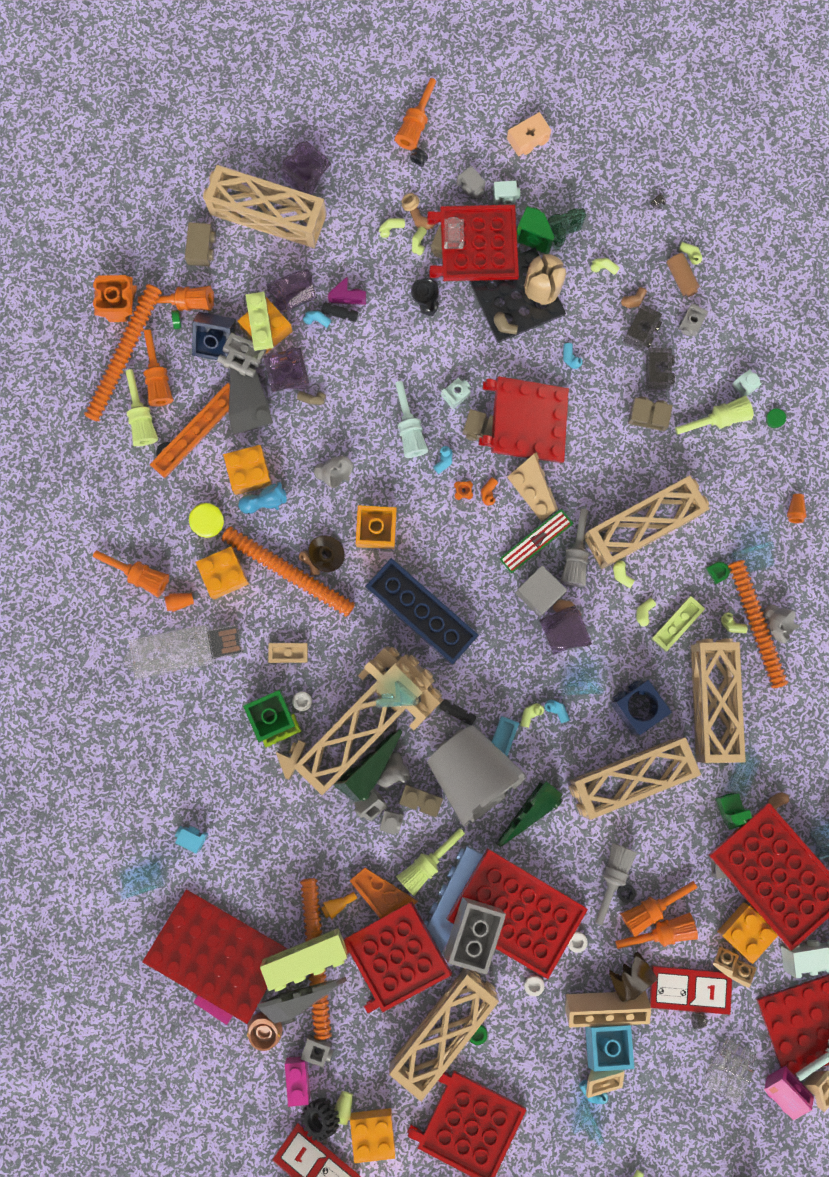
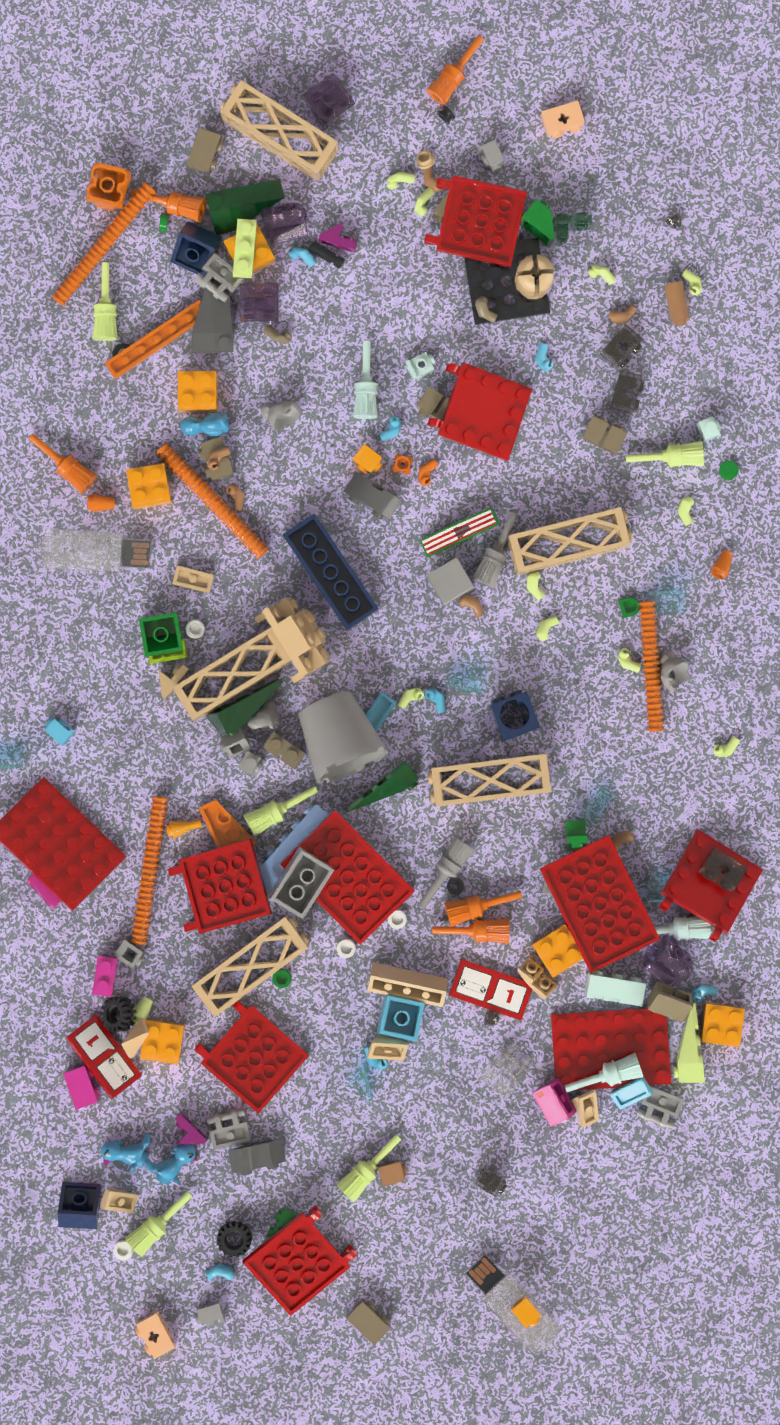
camera: 15 degrees right, 5 degrees up
orange piece [143,329,174,407] -> none
neon yellow piece [189,503,224,538] -> none
nougat piece [247,1012,283,1051] -> none
dark grey wedge [257,977,347,1025] -> none
yellowish green brick [260,928,347,992] -> none
dark brown dish [308,535,345,572] -> none
light orange brick [356,505,397,549] -> none
clear light blue slope [376,680,419,708] -> none
black hair [411,278,439,316] -> none
black axle [439,699,476,725] -> none
clear brick [443,217,464,249] -> none
light aqua brick [493,181,520,205] -> none
tan wing [507,453,558,522] -> none
clear purple piece [539,605,592,655] -> none
dark brown piece [609,951,658,1002] -> none
yellowish green plate [651,596,705,652] -> none
light grey brick [678,303,708,337] -> none
tan piece [691,639,746,763] -> none
none -> tan slope [121,1018,149,1058]
none -> dark tan piece [198,436,235,482]
none -> dark green wedge [205,179,285,235]
none -> medium nougat arm [207,445,231,470]
none -> dark grey brick [344,472,401,520]
none -> light orange brick [352,444,383,475]
none -> yellowish green arm [678,497,694,526]

